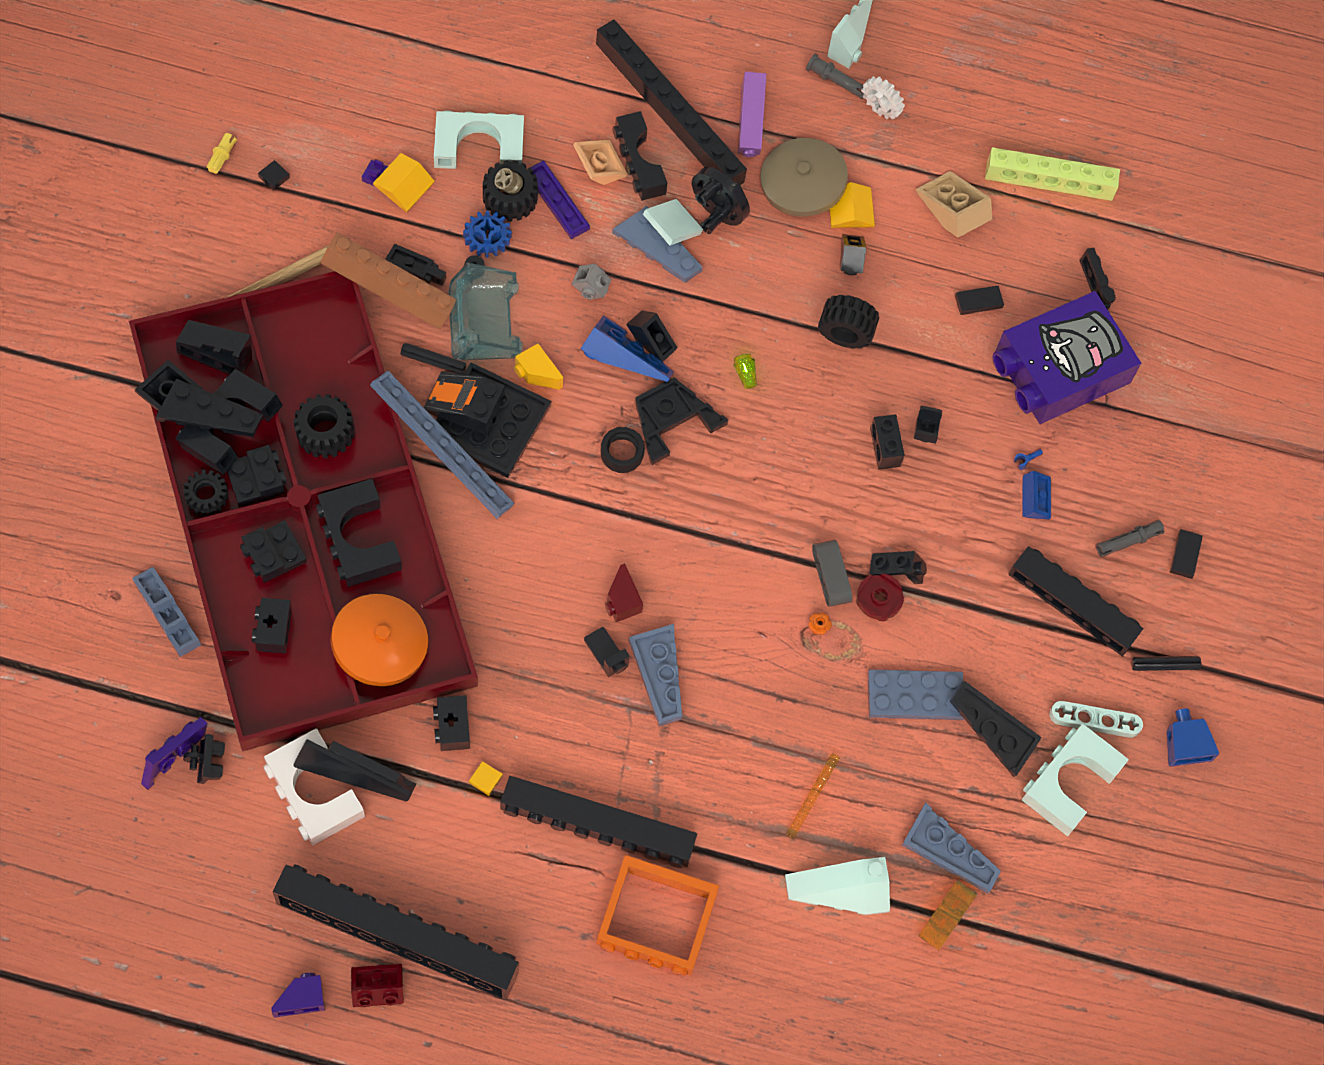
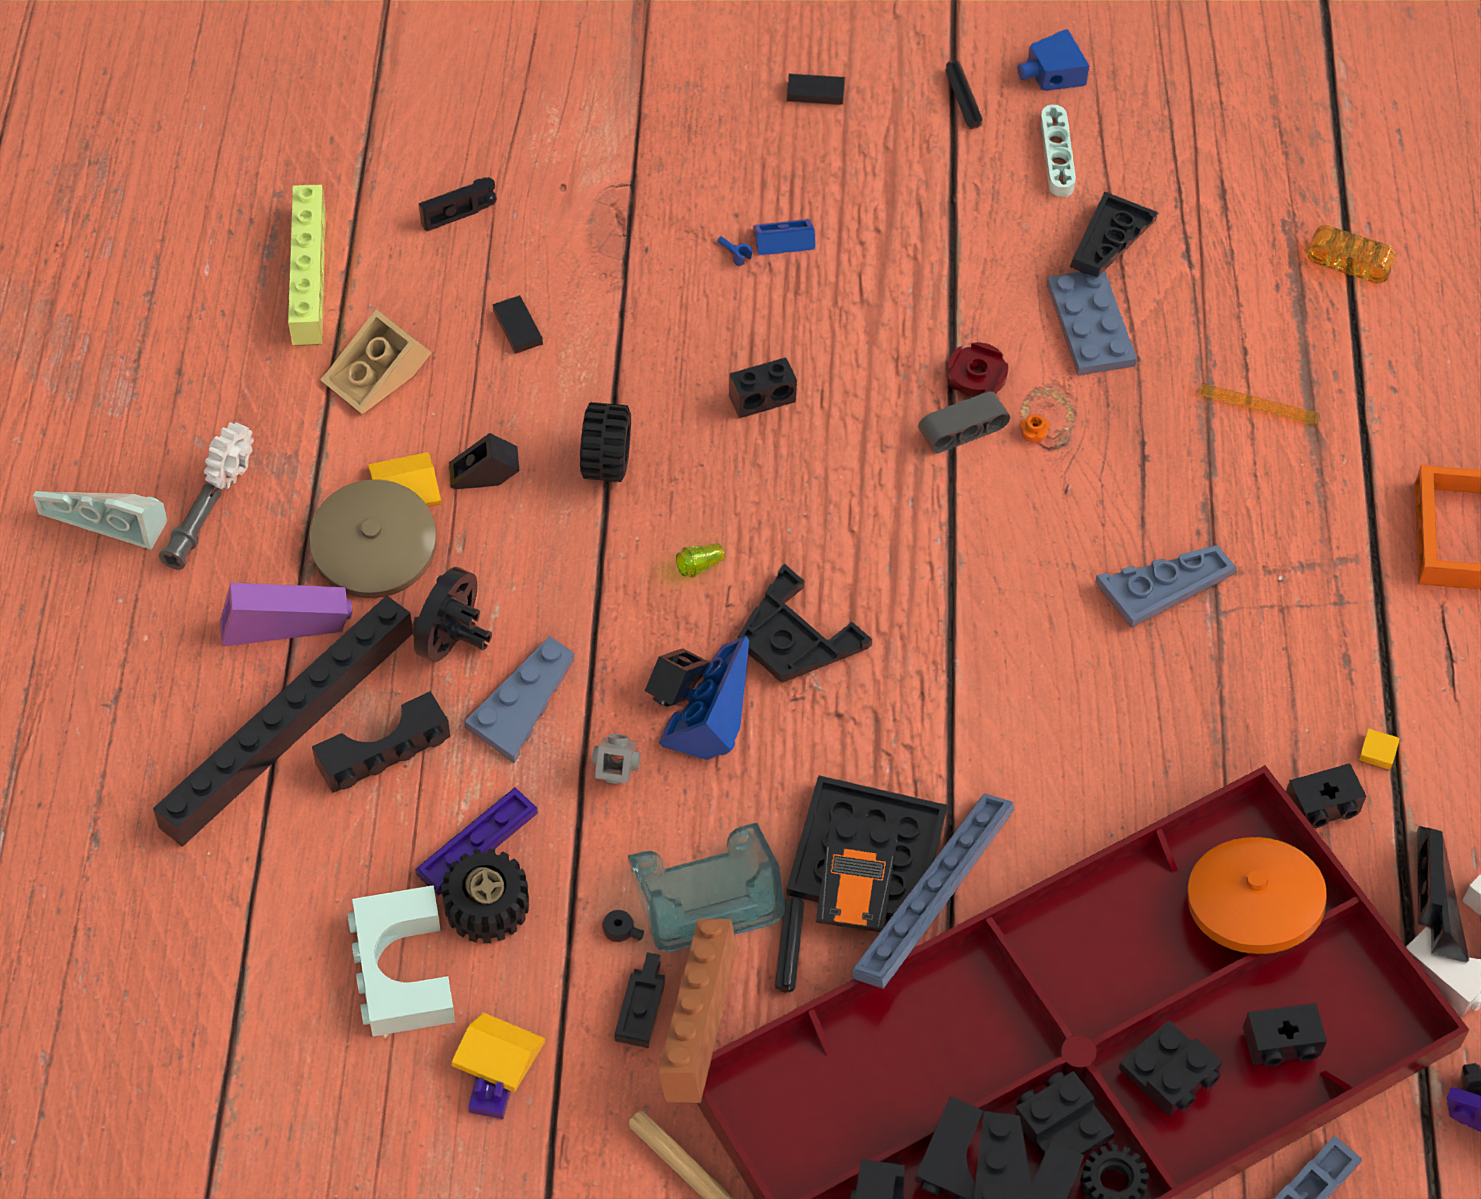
camera: 95 degrees left, 10 degrees down
black tyre [293,394,355,458] -> none
black arch [315,479,402,587] -> none
blue gear [463,211,512,258] -> none
black brick [500,775,698,868] -> none
yellow slope [514,344,563,390] -> none
light nougat slope [573,140,628,185] -> none
black bracket [584,627,630,678] -> none
black tyre [600,427,645,473] -> none
dark red slope [605,563,643,622] -> none
light aqua tile [643,199,703,245] -> none
light aqua wedge [785,857,890,915] -> none
black bracket [869,551,927,584] -> none
sand blue wing [902,802,1001,894] -> none
black bracket [914,406,943,444] -> none
dark purple brick [992,291,1141,424] -> none
black brick [1008,546,1144,657] -> none
light aqua arch [1022,724,1129,837] -> none
dark grey pin [1096,520,1165,557] -> none

